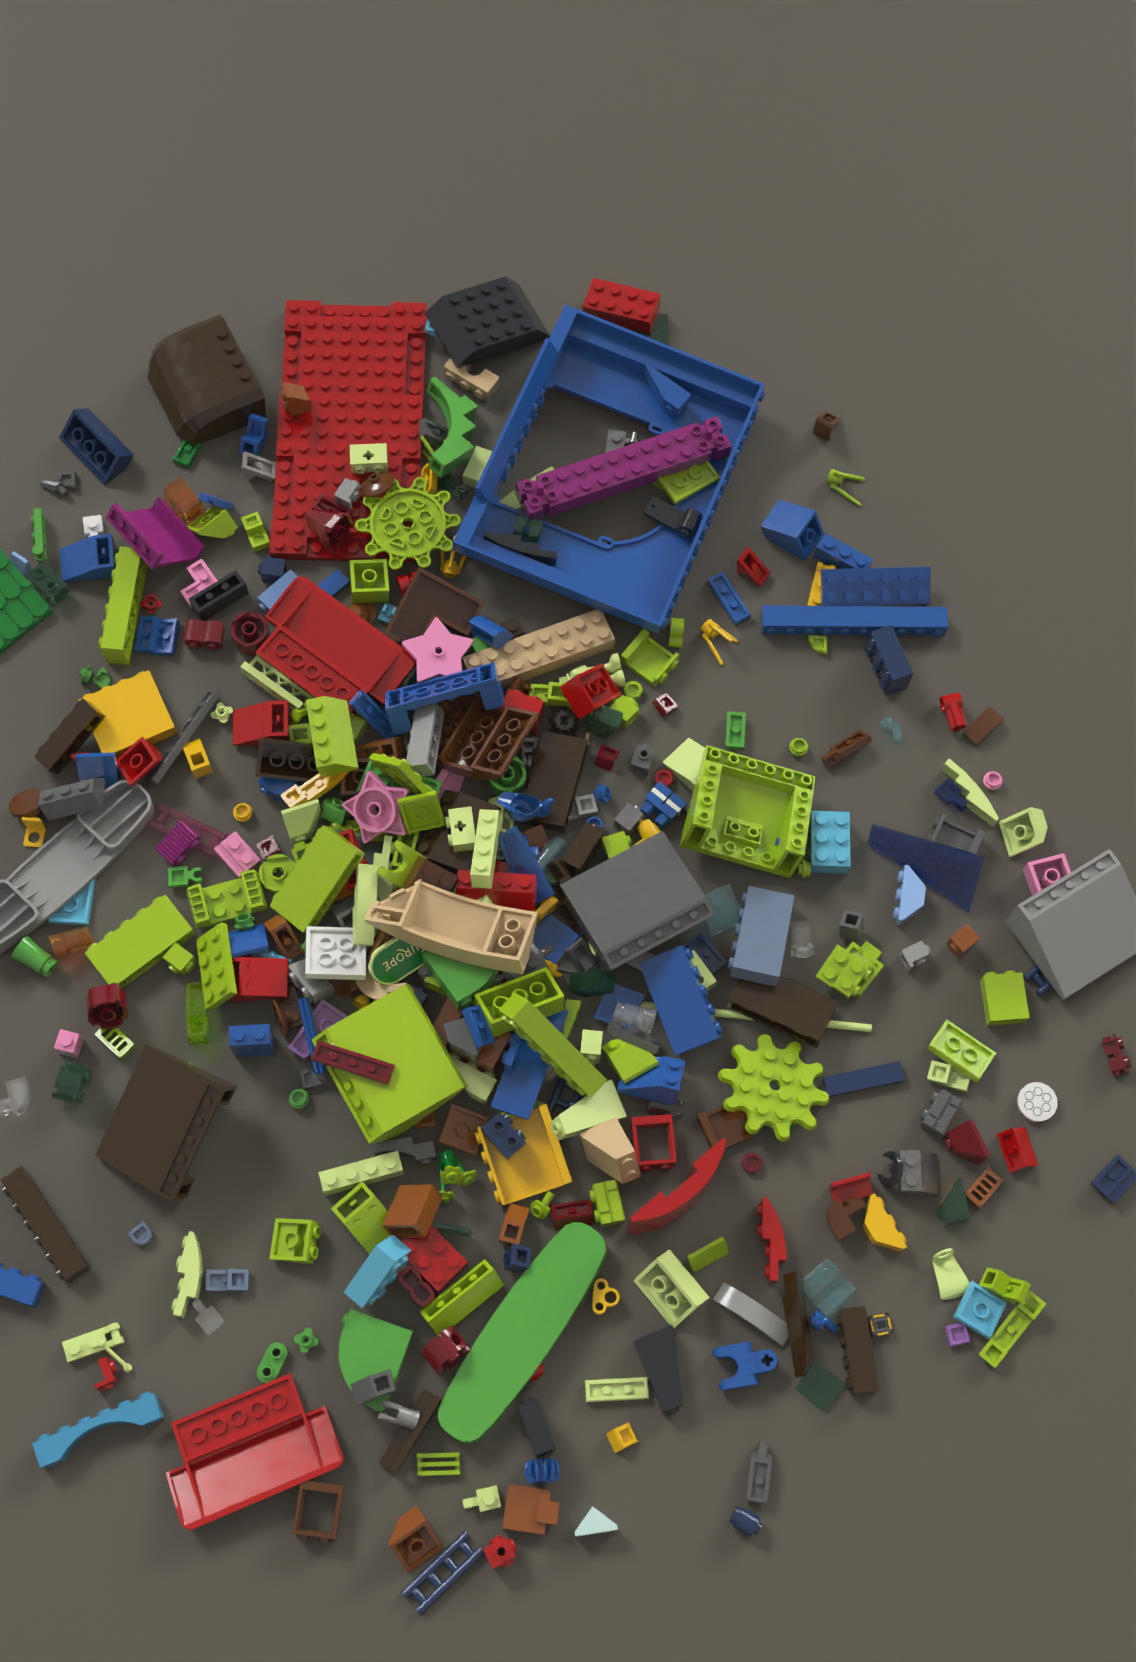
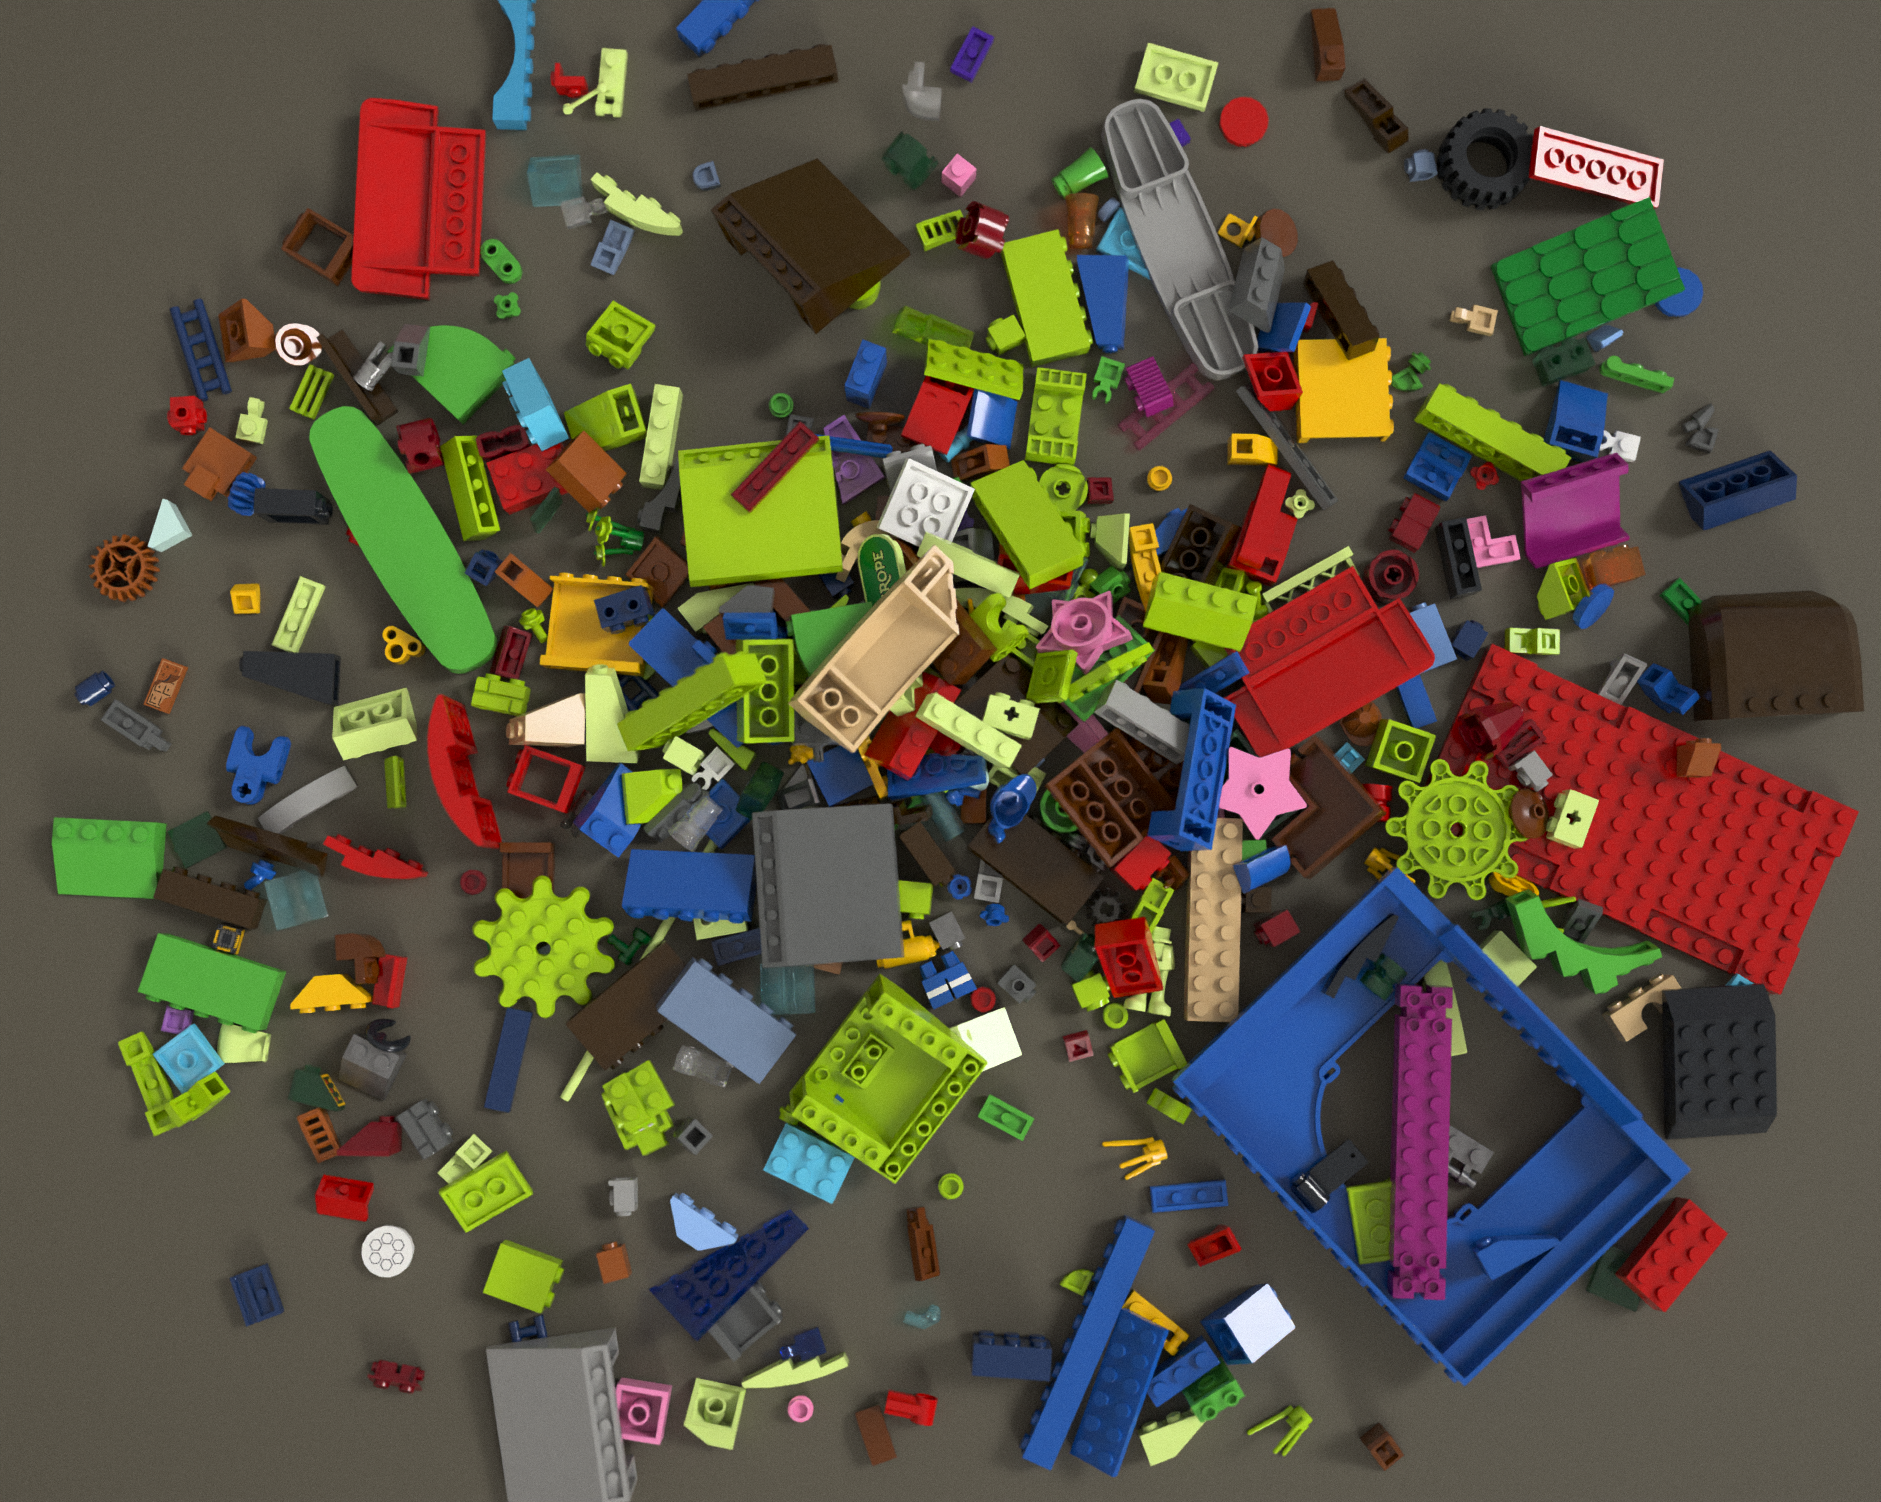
camera: 110 degrees right, 15 degrees up
bright pink plate [214,831,261,878] -> none
bright green plate [234,913,255,930] -> none
none -> bright green slope [52,817,167,899]
none -> dark orange gear [88,534,160,602]
none -> bright green brick [138,933,286,1033]
none -> tile [143,658,188,714]
none -> piece [274,324,322,366]
none -> clear light blue slope [527,155,583,207]
none -> dark green piece [607,927,653,966]
none -> white plate [692,746,736,790]
none -> blue slope [1077,255,1129,353]
none -> sand blue tile [1097,198,1121,222]
none -> yellowish green slope [1137,1406,1205,1466]
none -> bright green plate [1181,1357,1245,1423]
none -> red beam [1236,464,1291,570]
none -> dark red brick [1253,910,1300,947]
none -> tan plate [1450,305,1498,337]

